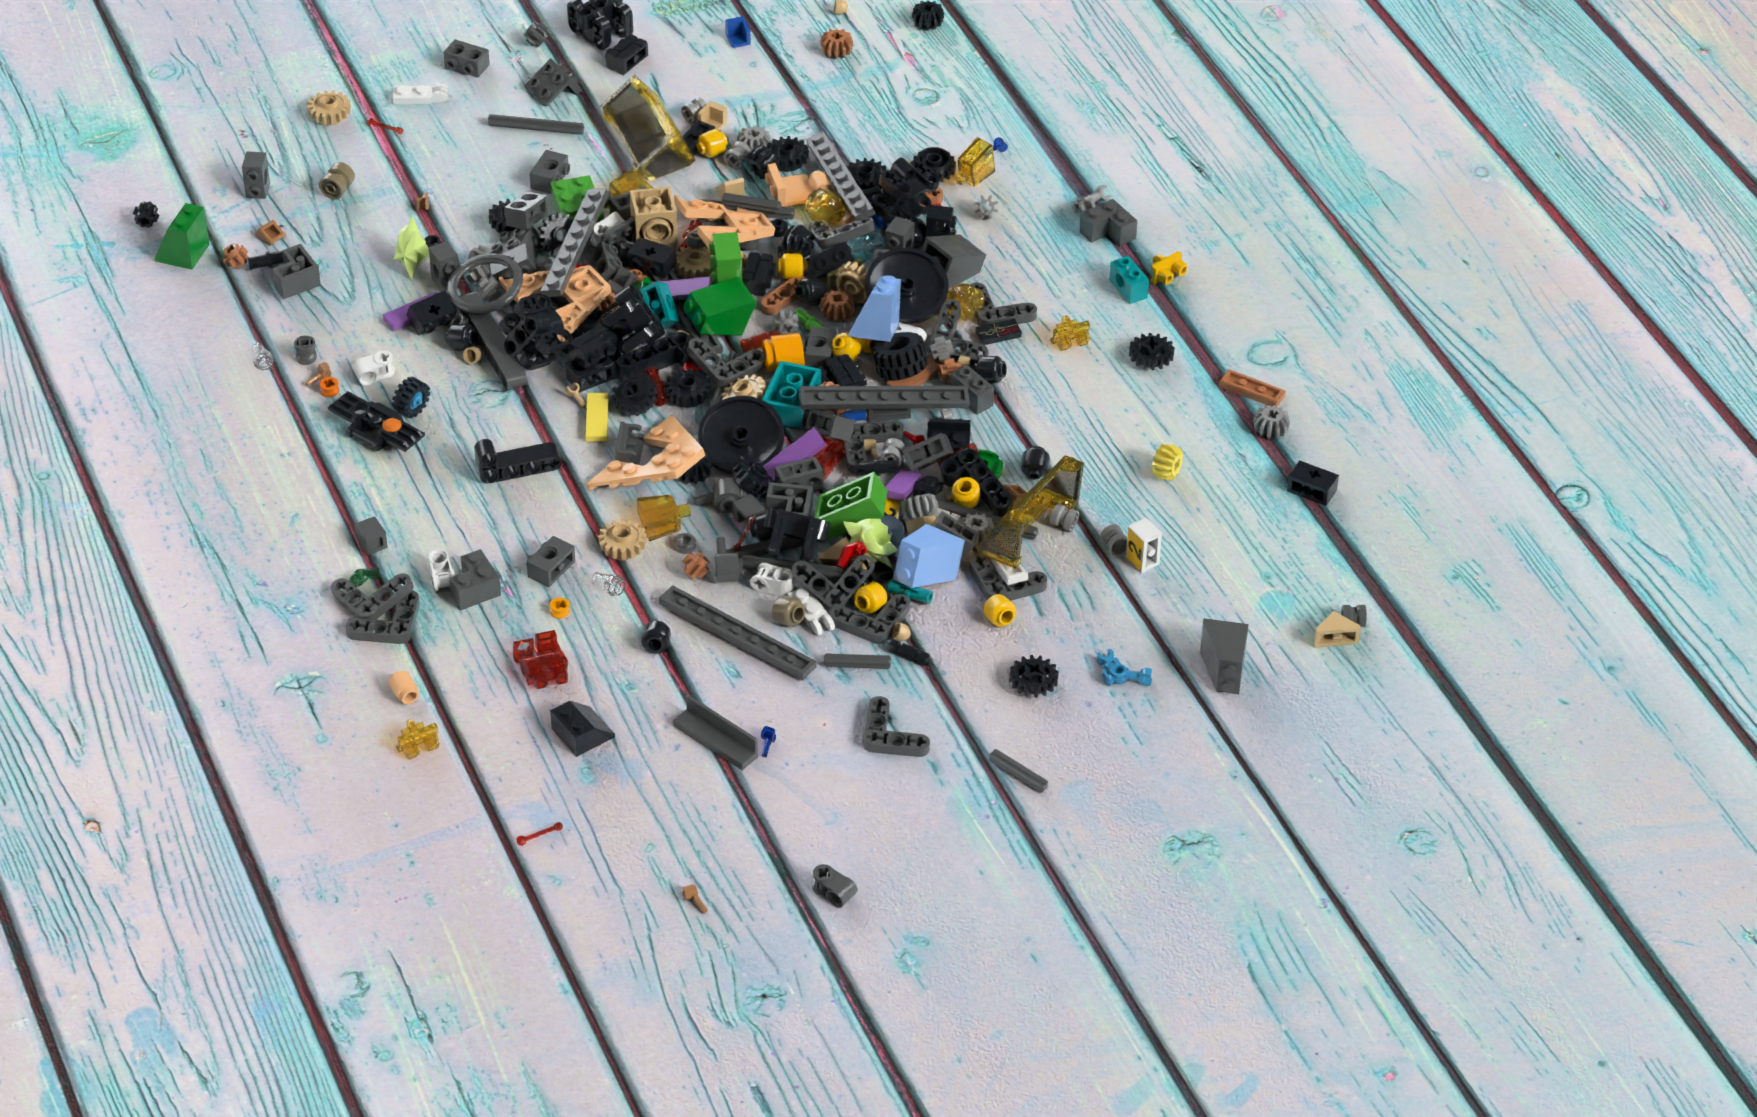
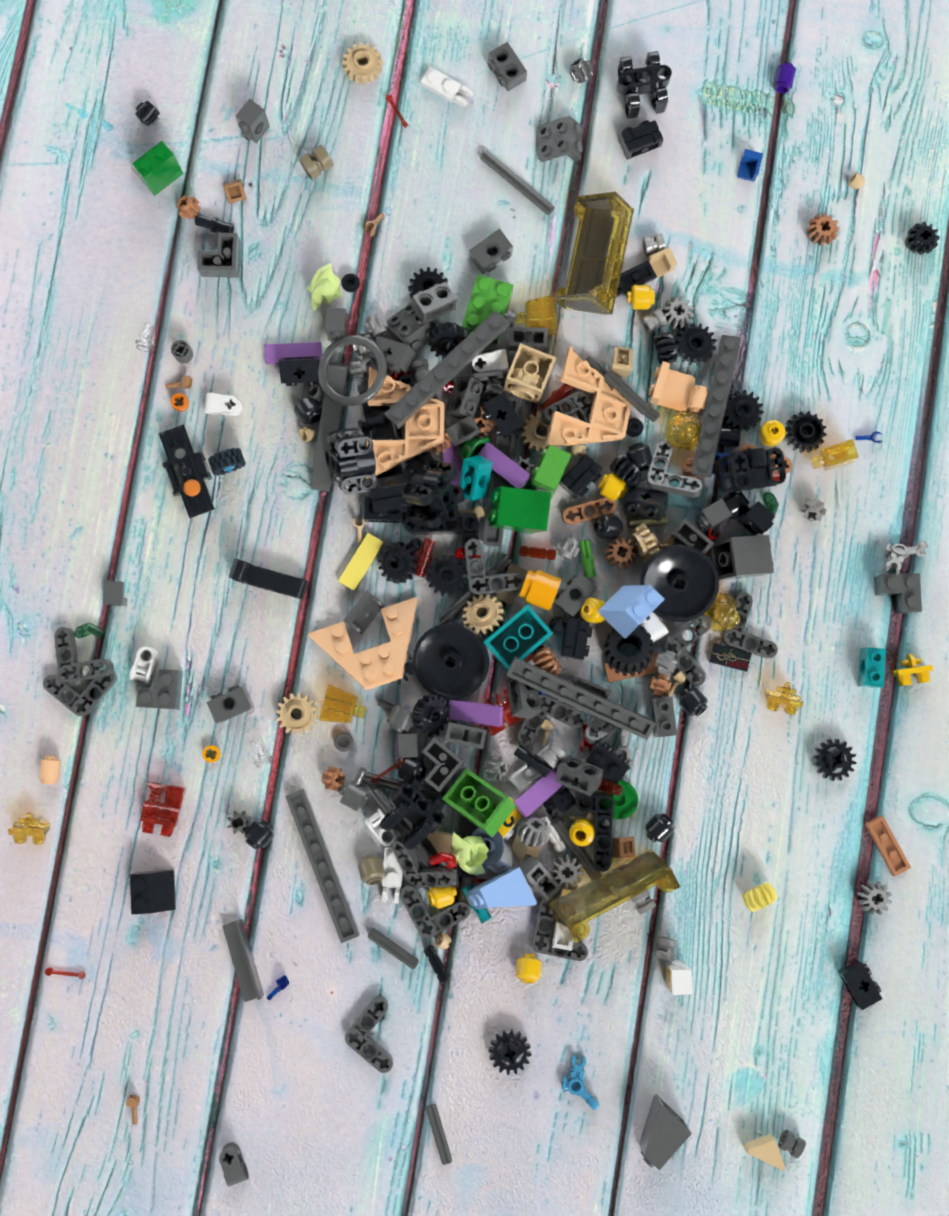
camera: 30 degrees right, 40 degrees up
none -> dark grey gear [227,810,252,834]
none -> dark grey beam [584,719,618,744]

